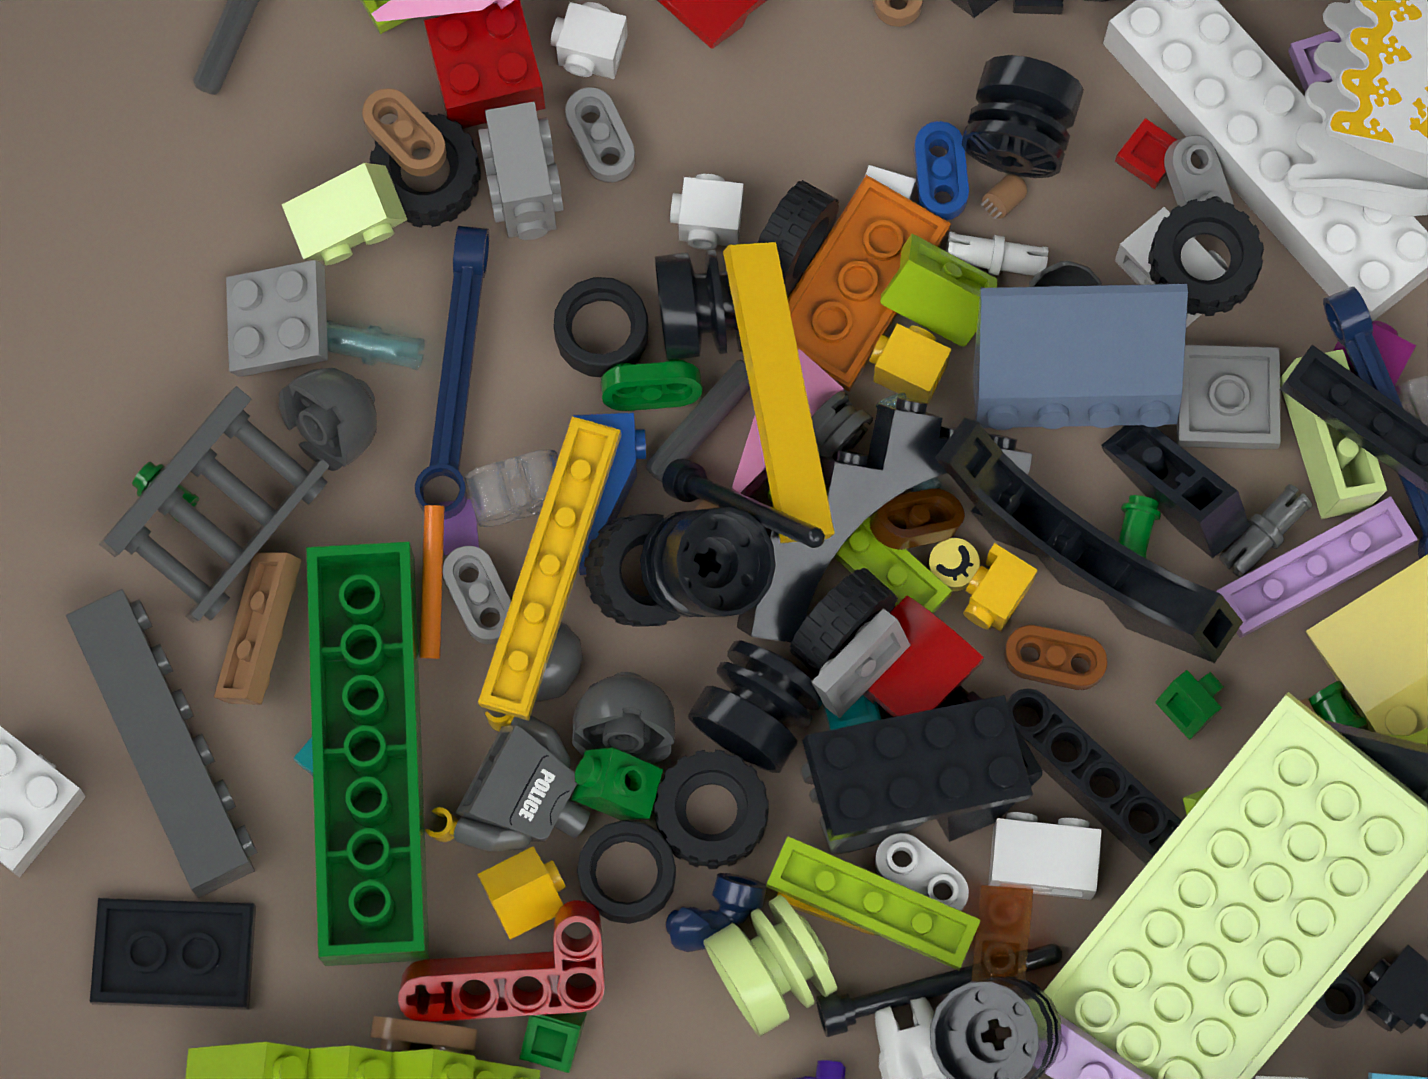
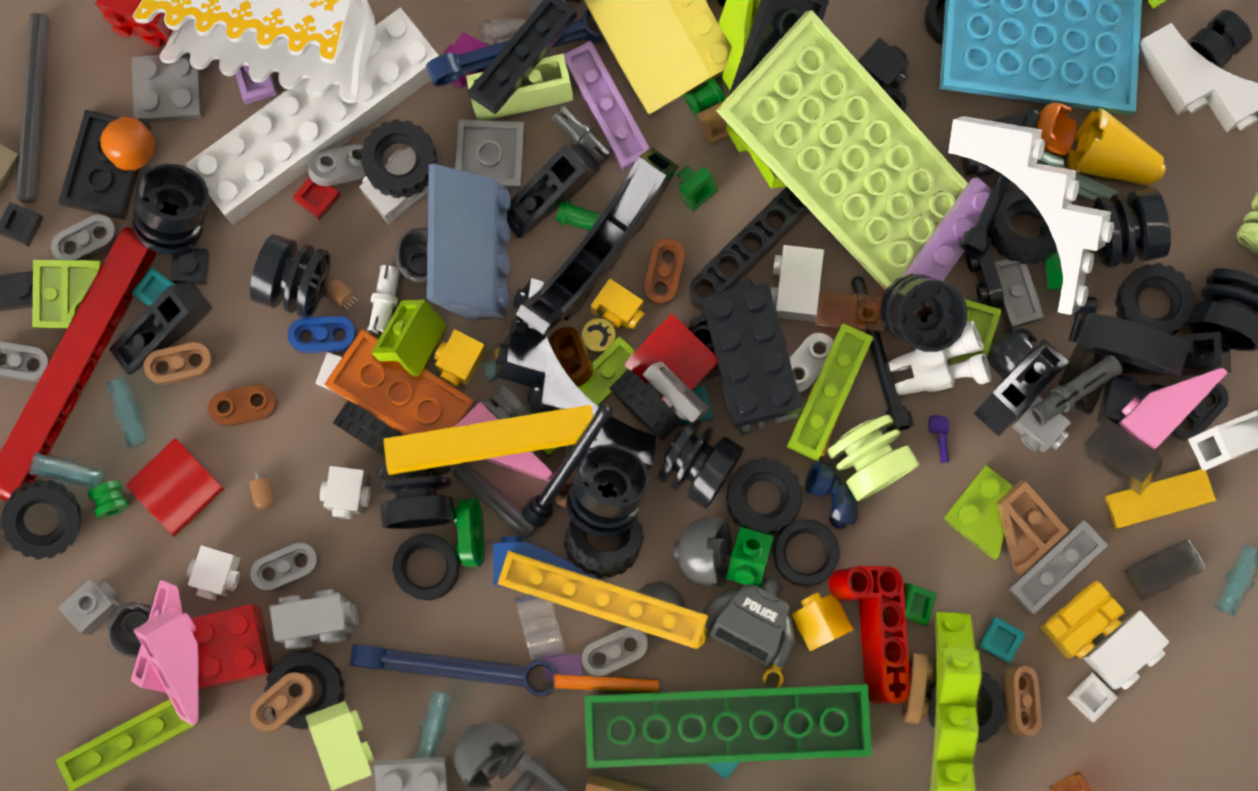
camera: 85 degrees left, 5 degrees up
none -> dark orange plate [208,384,278,427]
none -> medium nougat piece [249,473,274,511]

